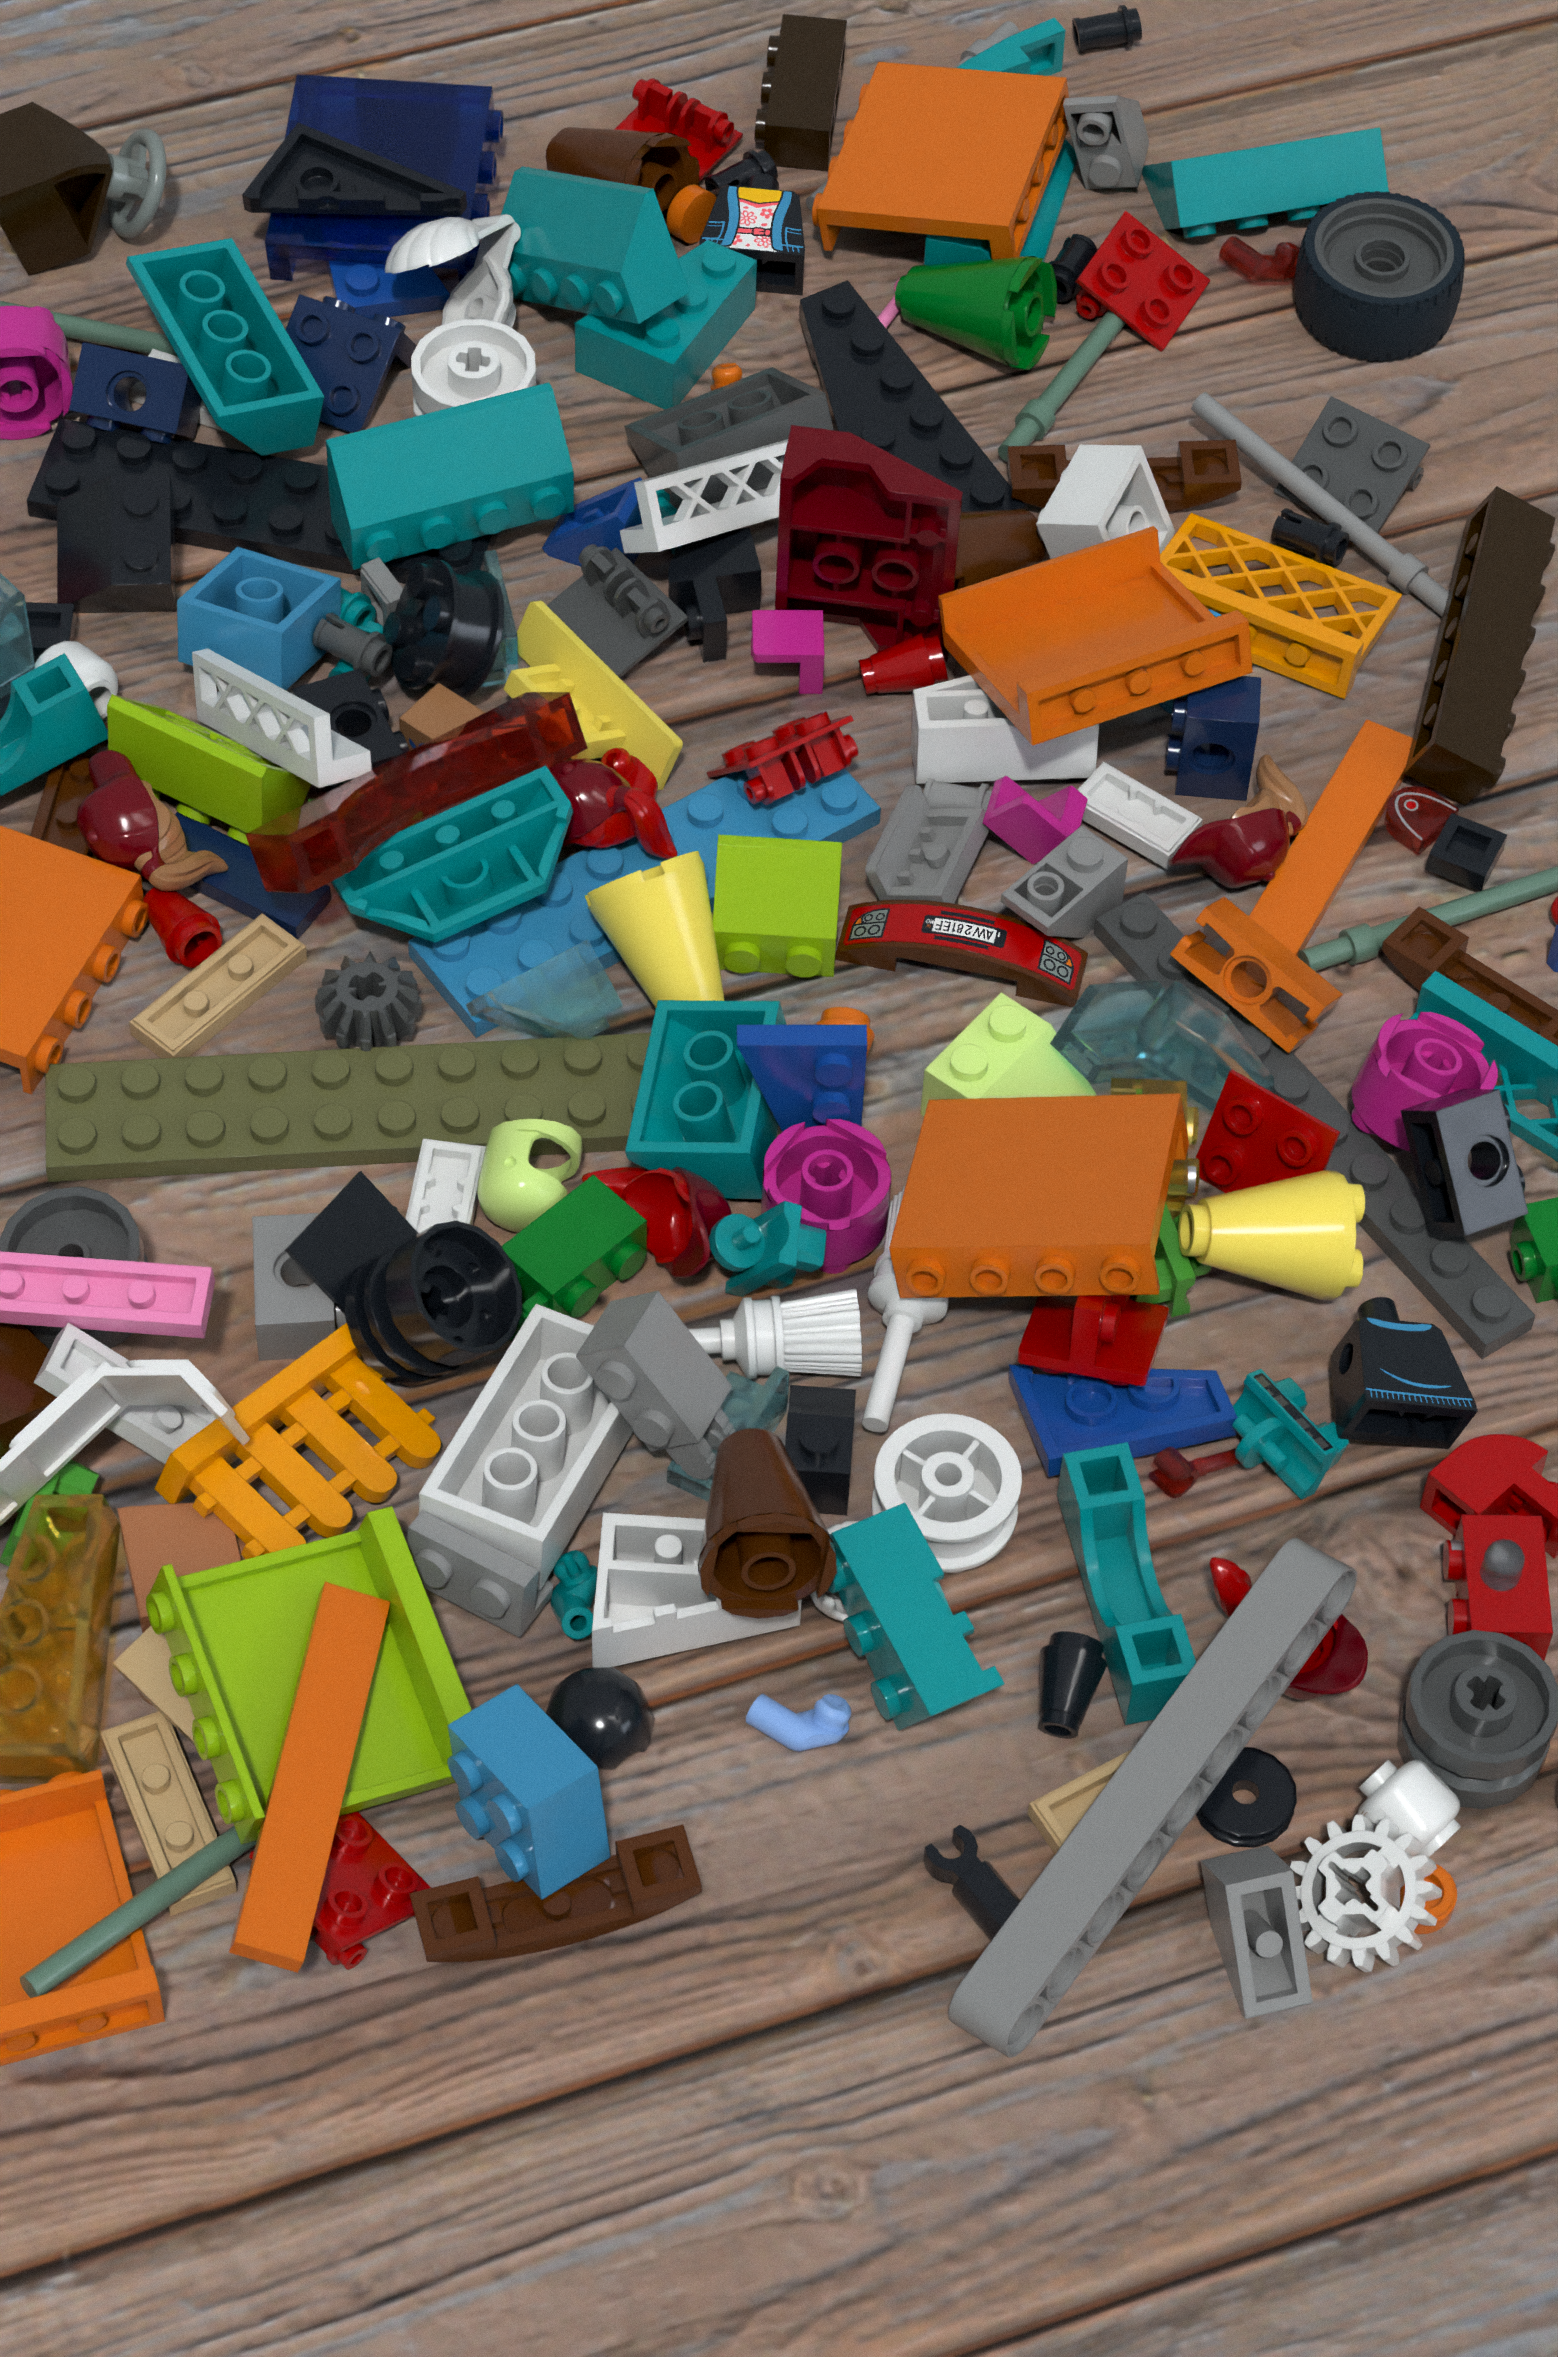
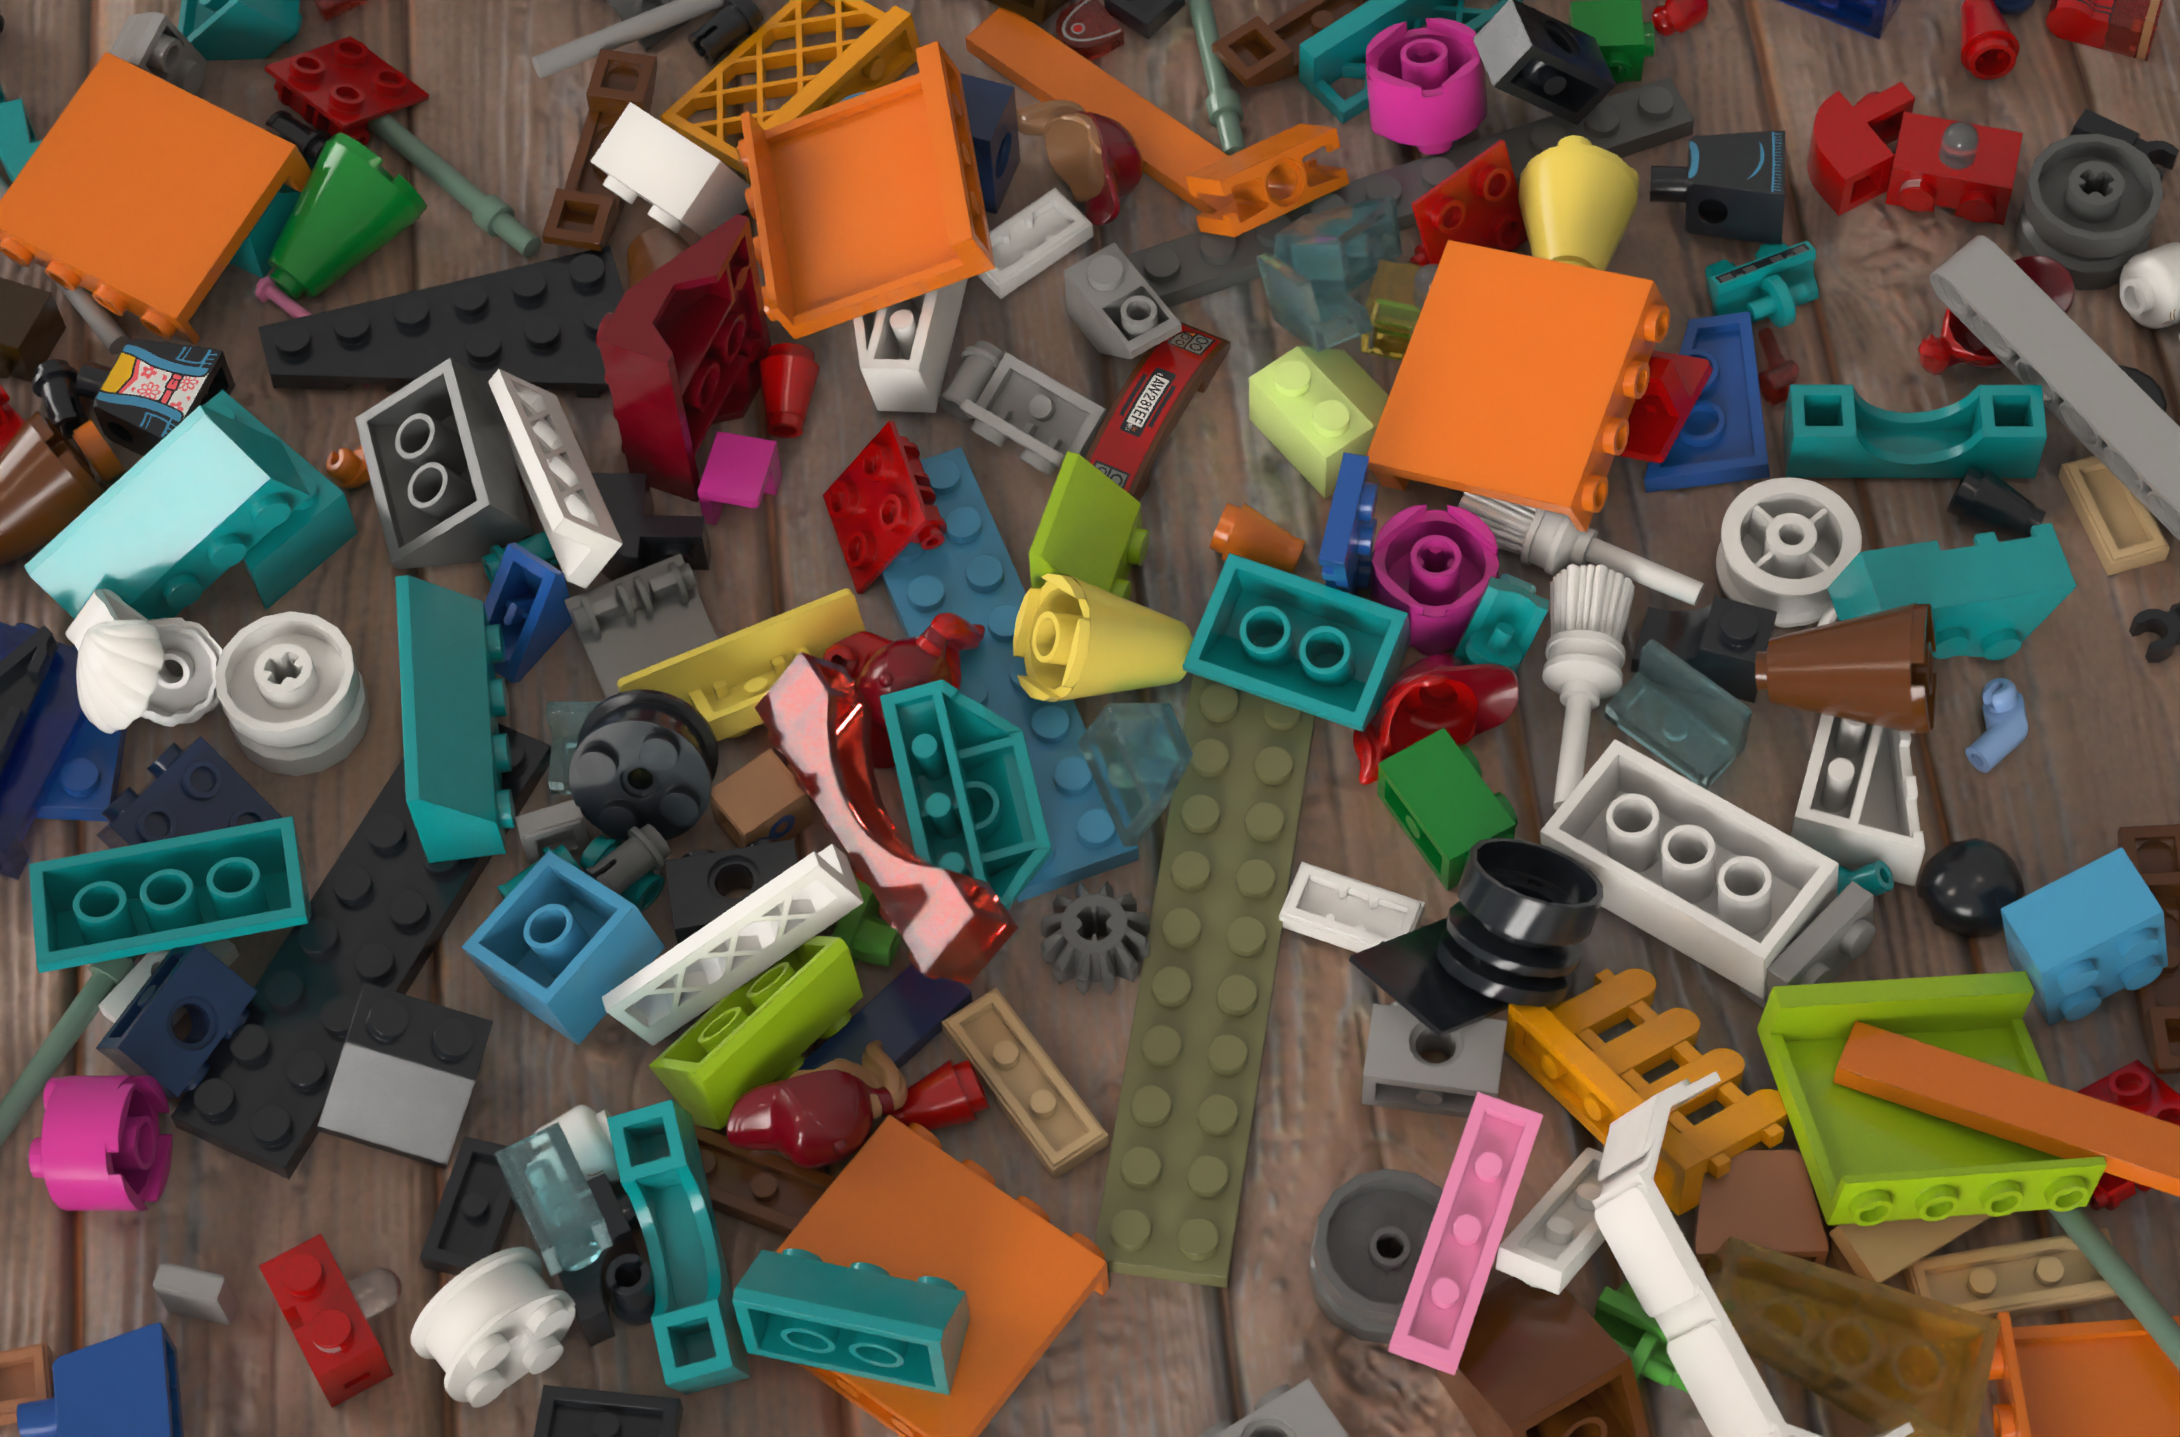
camera: 70 degrees left, 5 degrees up
yellowish green helmet [477,1119,583,1233] -> none
light grey hinge [576,1291,737,1481] -> none
dark pink panel [983,776,1088,864] -> none

